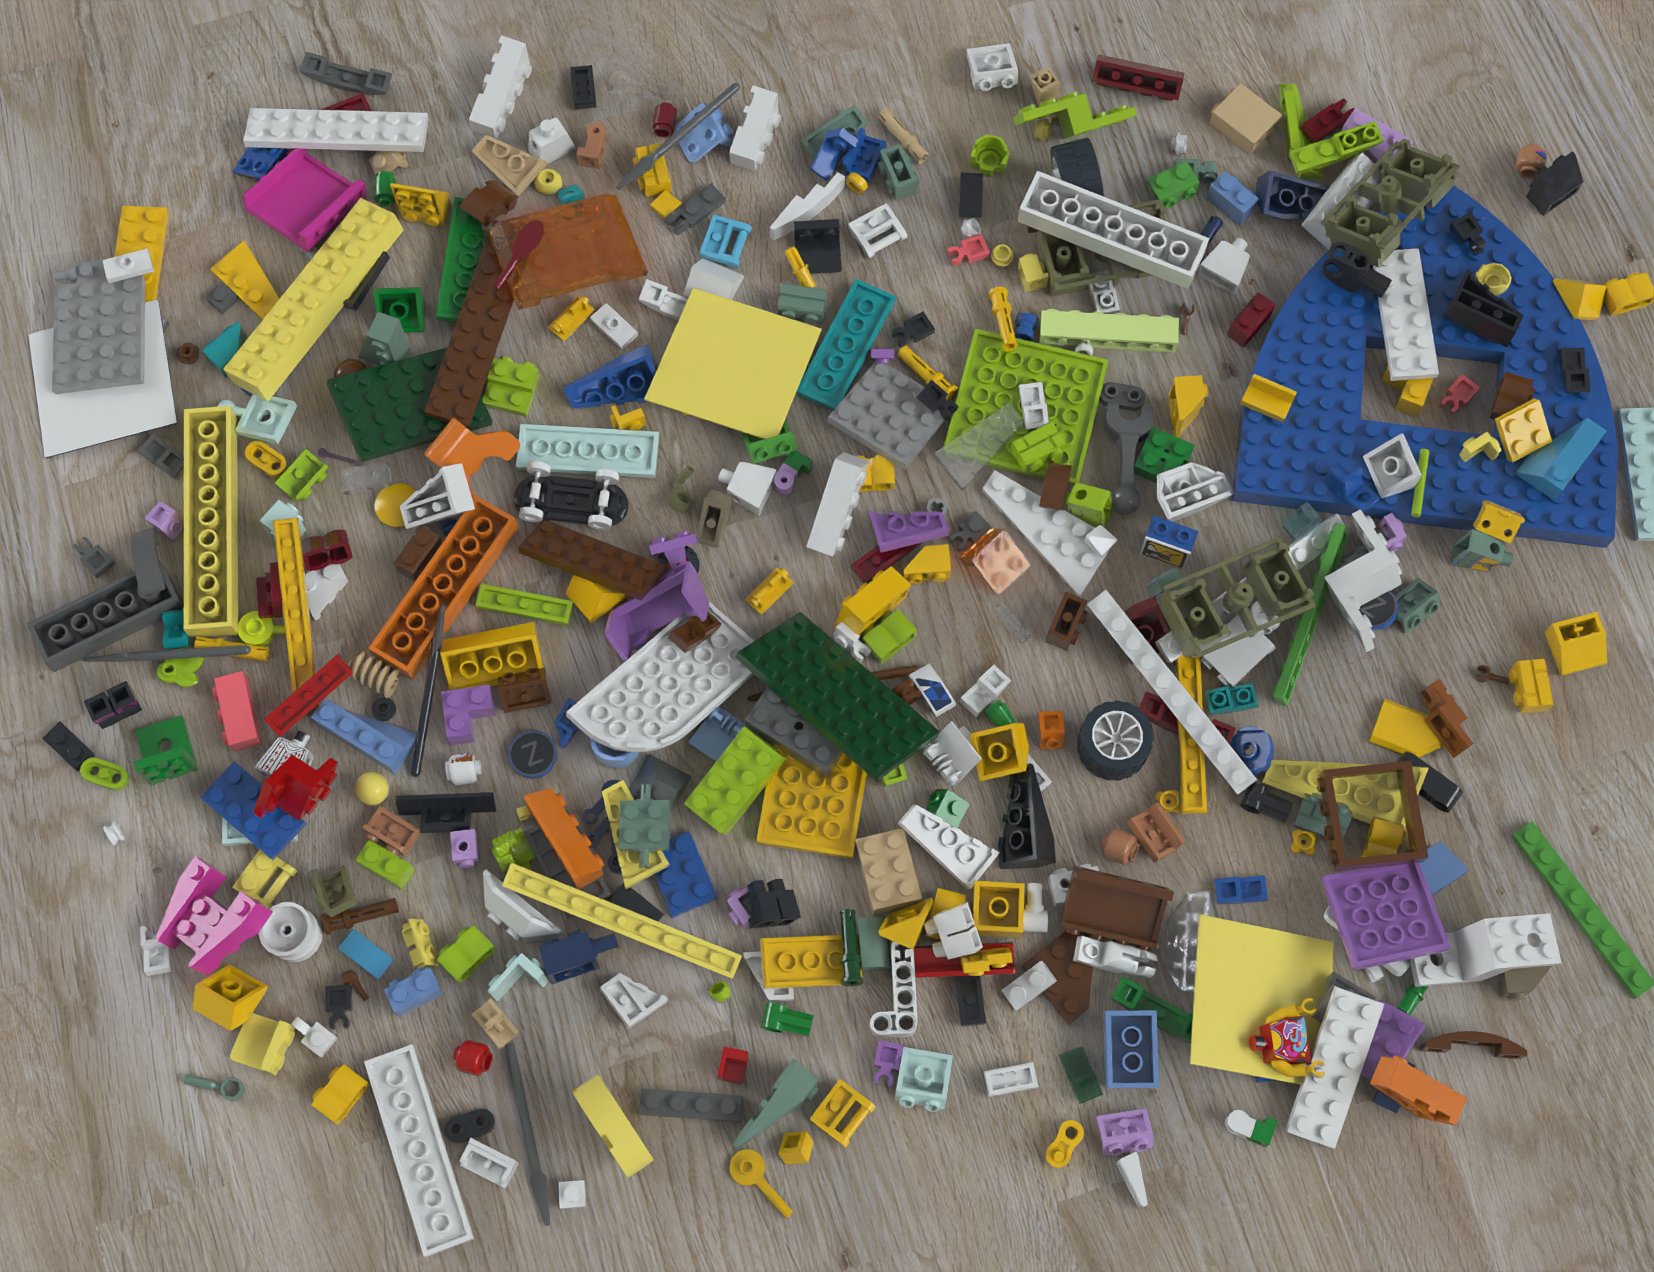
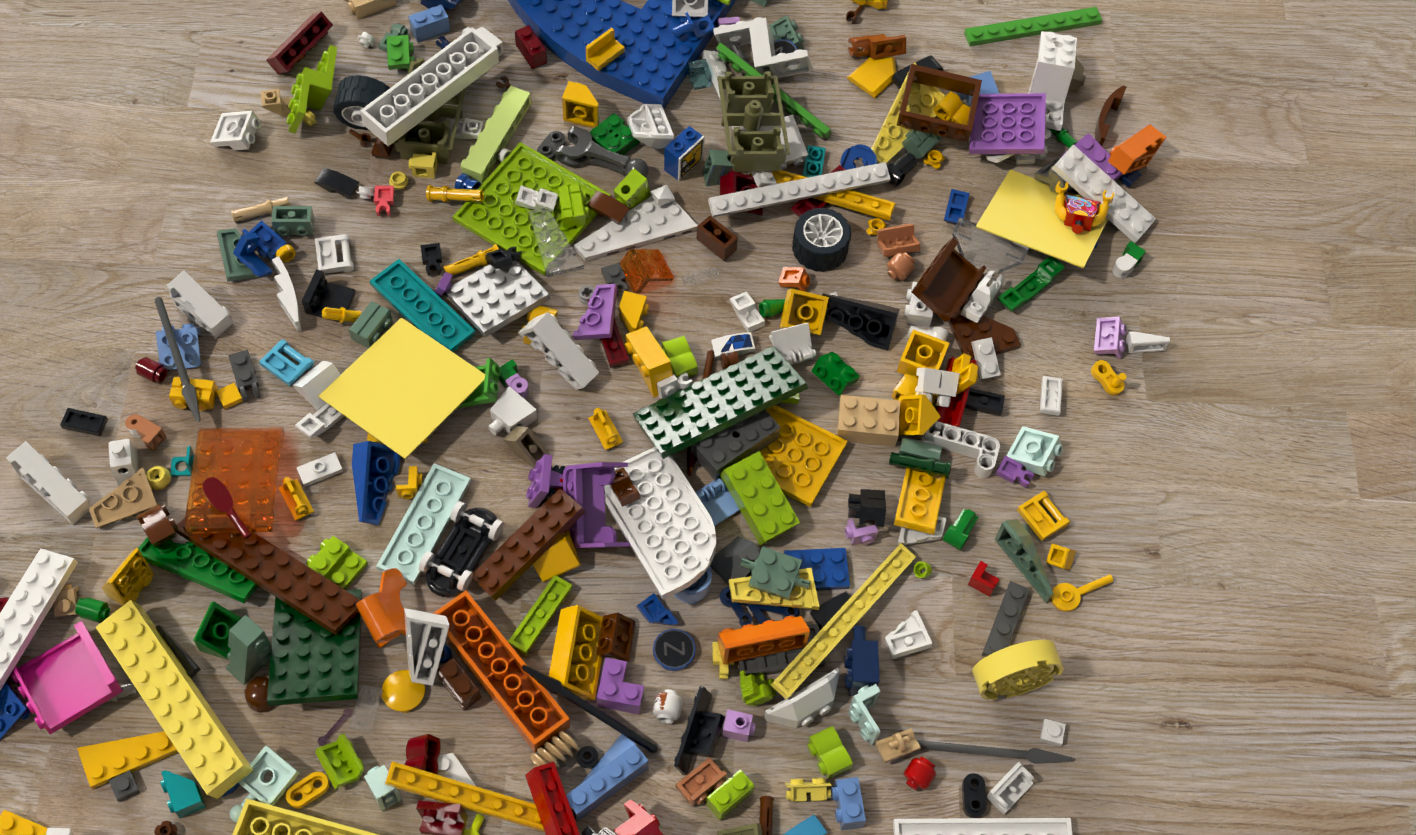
camera: 75 degrees left, 10 degrees down
light yellow piece [355,772,389,805] -> none
olive plate [668,465,694,513] -> none
white wing [898,805,1000,889] -> none
lime hair [969,134,1009,177] -> none
clear green slope [1058,1046,1103,1104] -> none
medium blue brick [1103,1010,1159,1088] -> none

